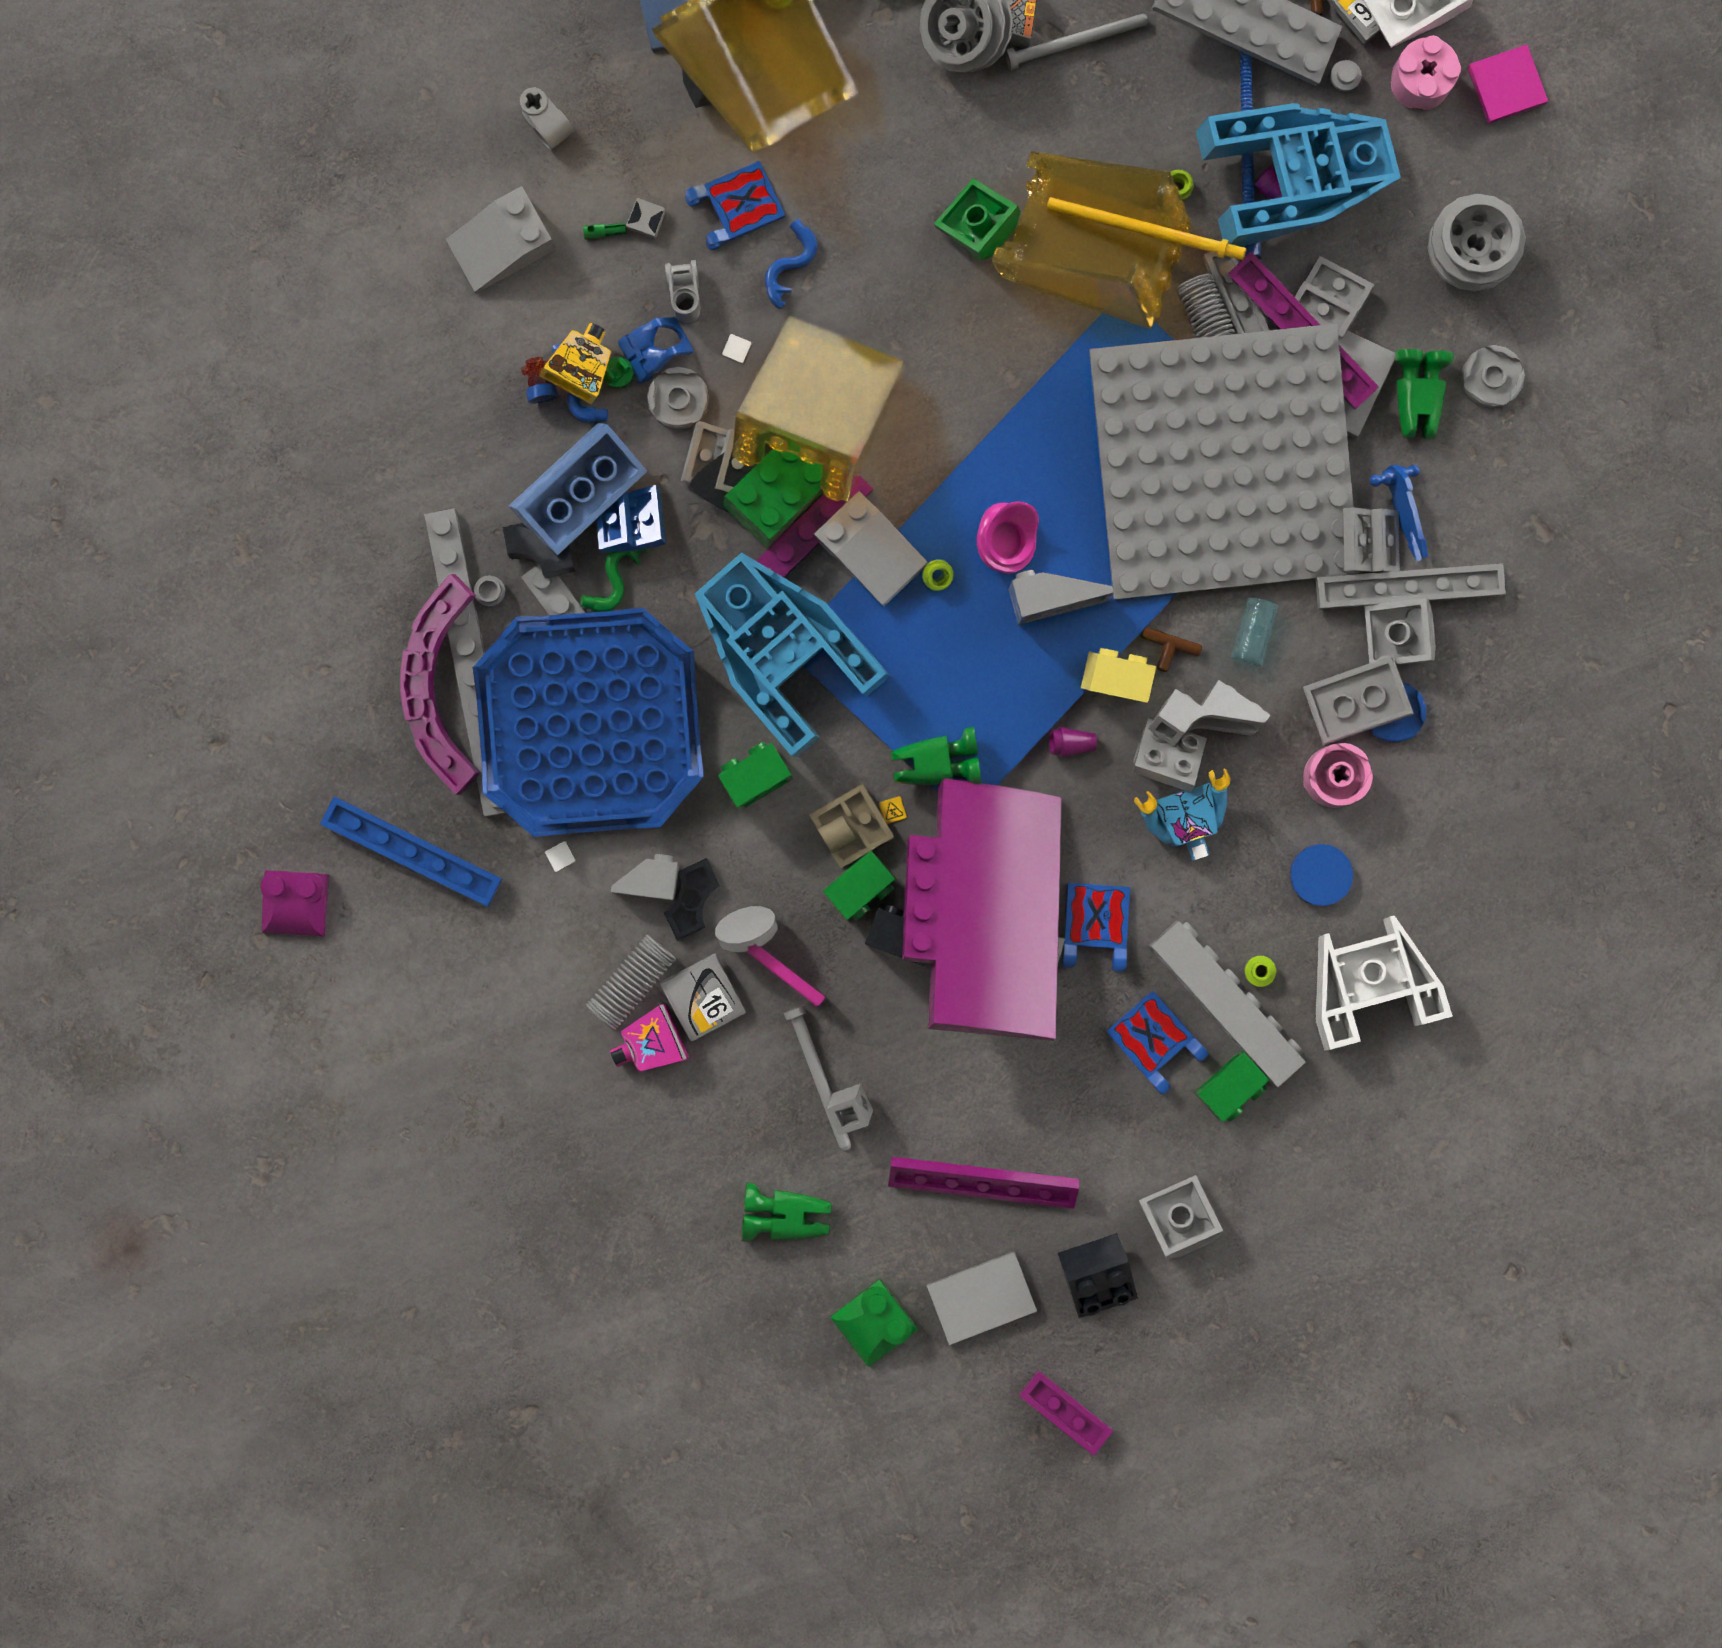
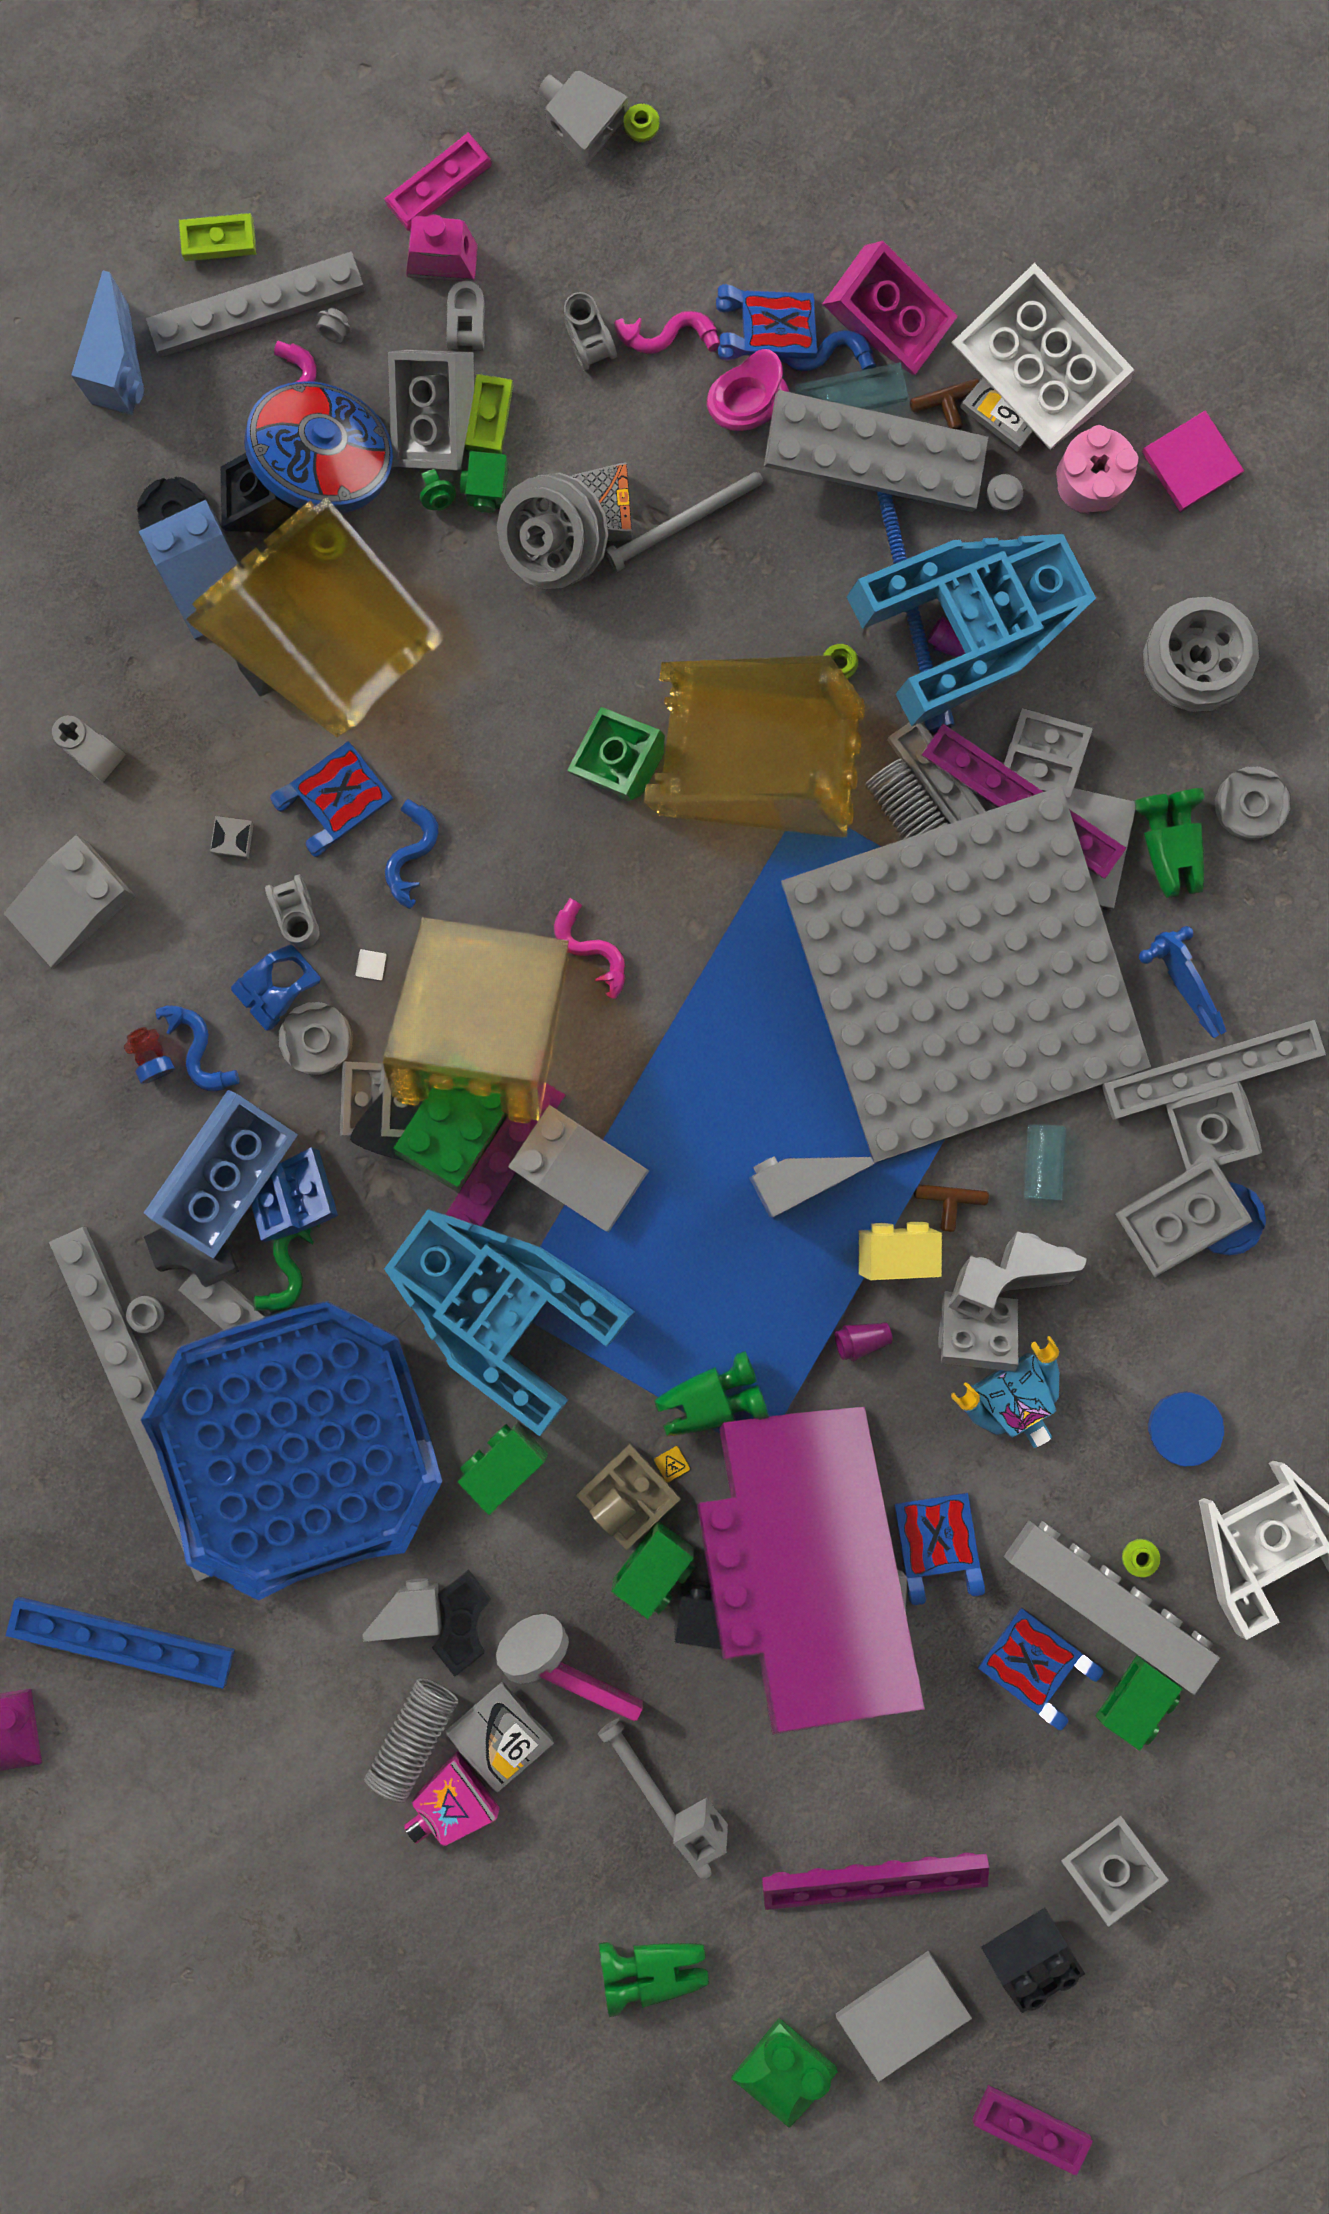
camera: 15 degrees left, 0 degrees up
magenta plate [400,574,481,795] -> none
torso [539,323,611,404] -> none
white sticker [545,841,575,872] -> none
green pin [583,223,627,240] -> none
green plate [604,357,634,388] -> none
lime plate [922,559,953,591] -> none
dark pink piece [977,501,1039,574] -> none
yellow bar [1047,197,1246,261] -> none
bright pink brick [1303,743,1373,808] -> none
light grey slope [1343,507,1400,573] -> none
none -> dark pink animal [554,898,625,999]

